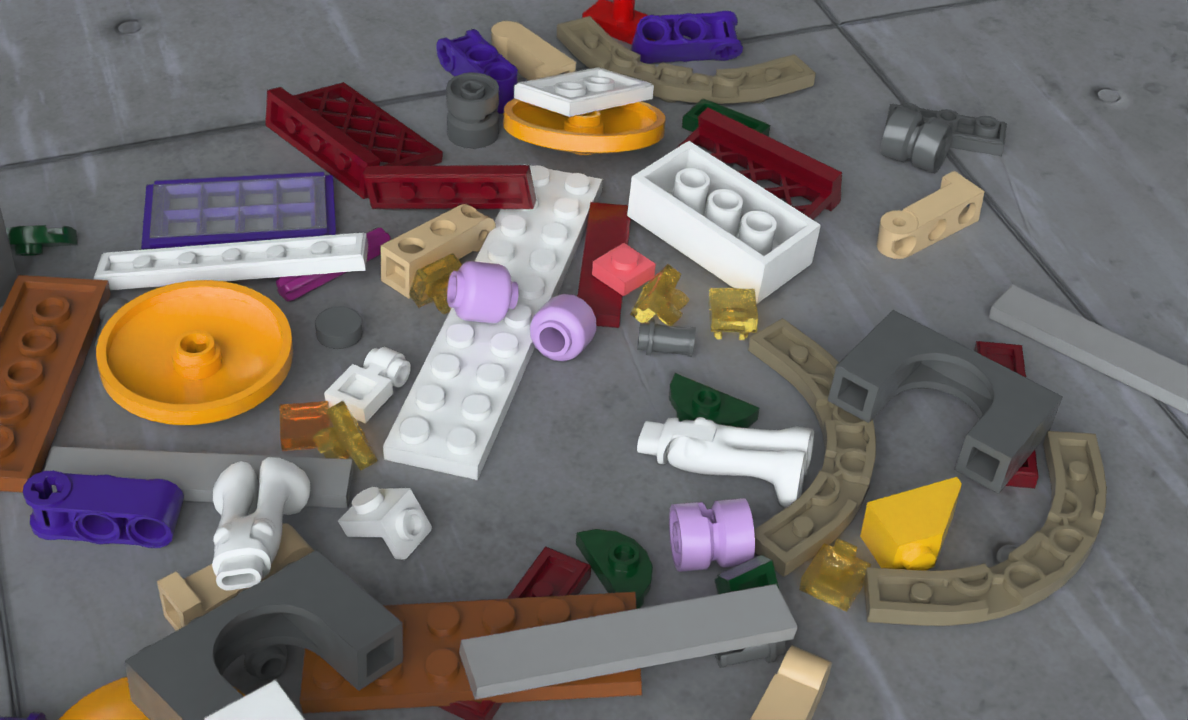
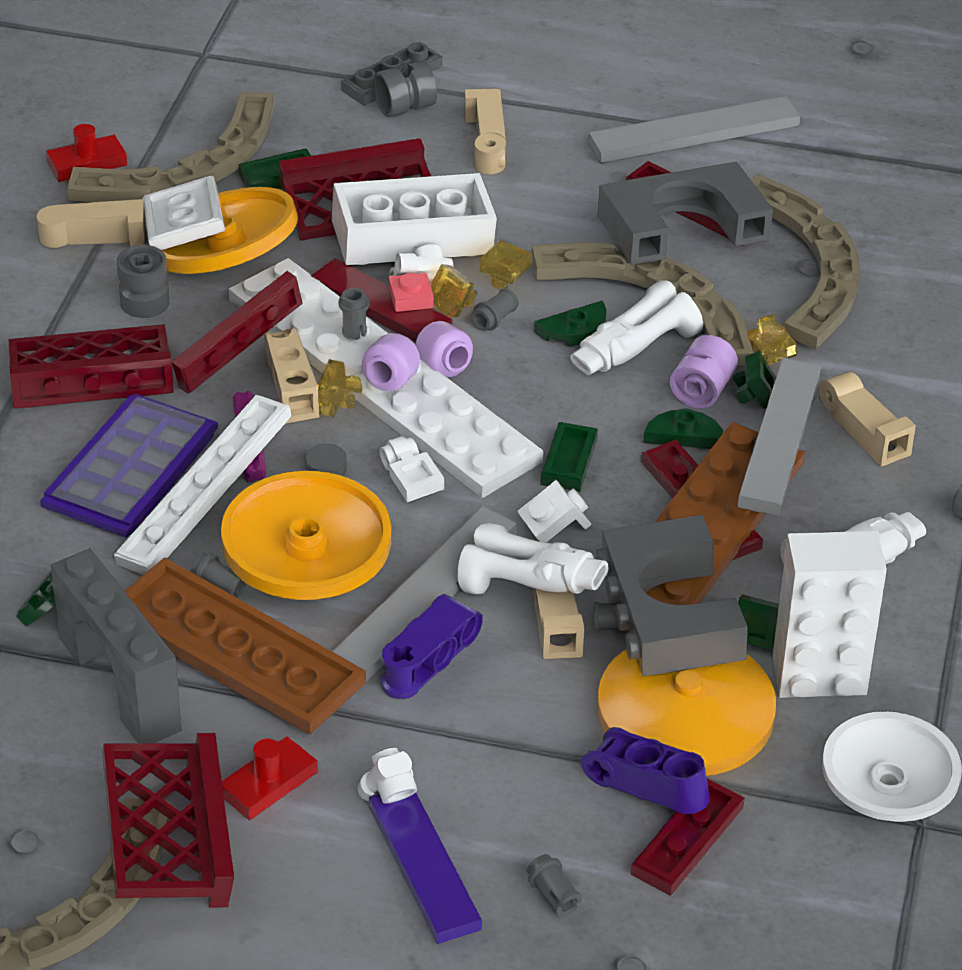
camera: 55 degrees left, 0 degrees up
clear orange tile [279,401,331,451] -> none
clear yellow tile [312,400,378,470] -> none
dark purple piece [436,29,518,114] -> none
dark purple piece [631,11,743,64] -> none
yellow slope [860,477,962,571] -> none
none -> dark grey pin [338,288,370,340]
none -> white plate [389,244,454,291]
none -> dark green tile [540,422,598,492]

